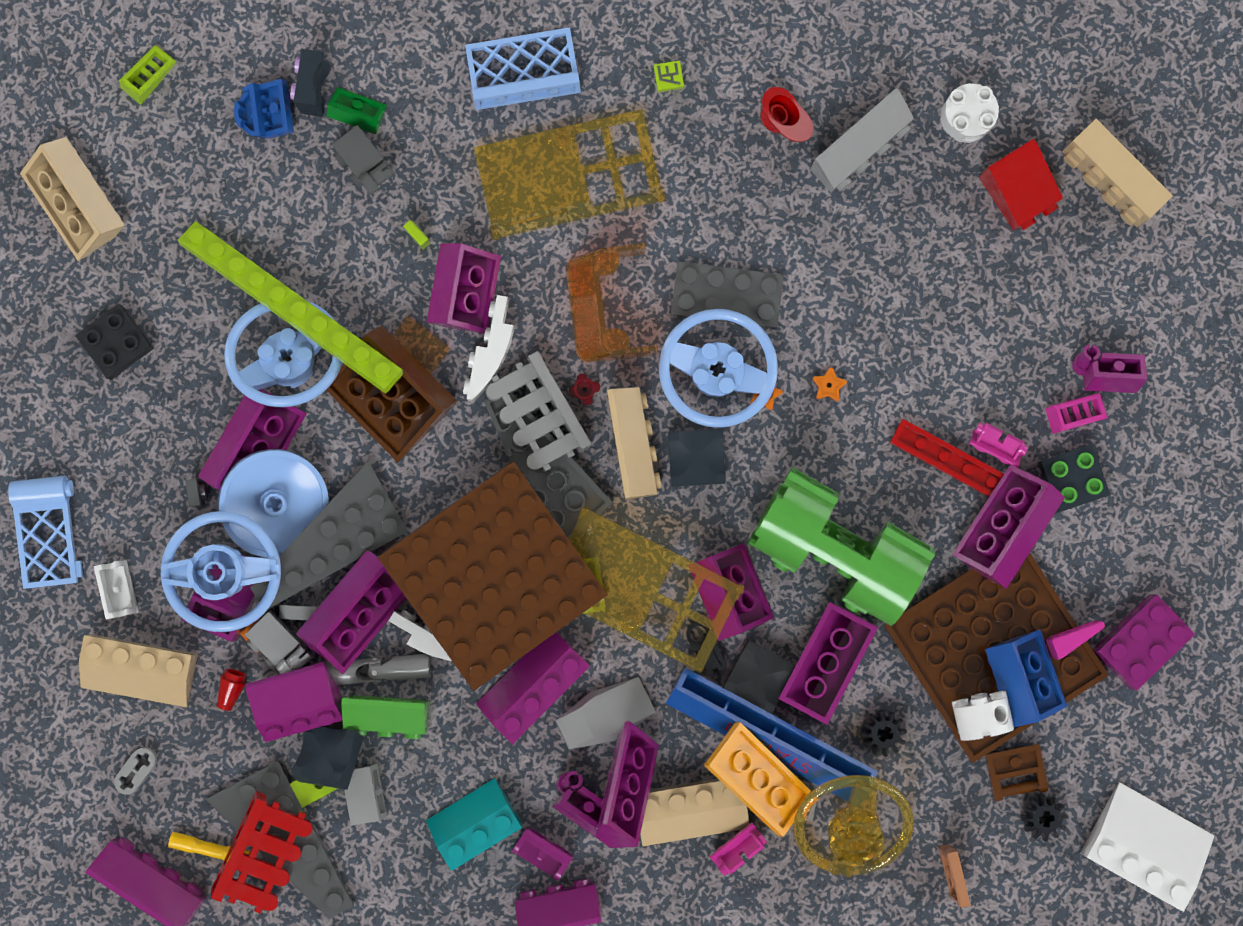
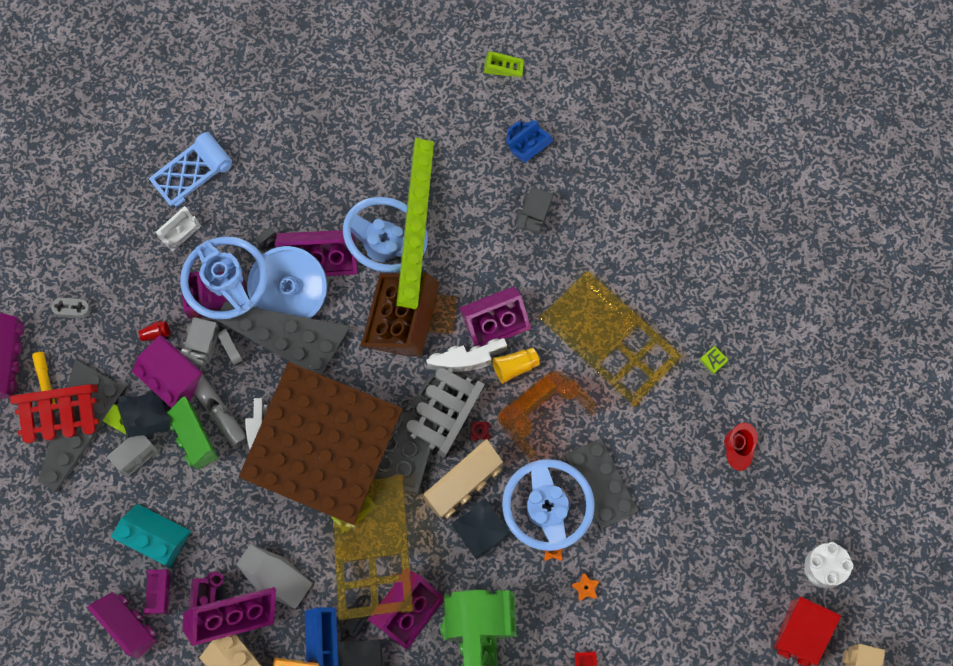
camera: 60 degrees right, 15 degrees down
tan slope [20,137,125,261] -> none
black brick [75,303,154,380] -> none
tan slope [79,634,198,707] -> none
black brick [290,49,331,117] -> none
magenta slope [296,550,407,674] -> none
green slope [326,87,387,134] -> none
lime tile [403,220,430,250] -> none
light blue fence [465,27,581,110] -> none
magenta slope [476,632,590,745] -> none
light grey slope [810,88,914,193] -> none
none -> yellow plant [492,348,540,384]

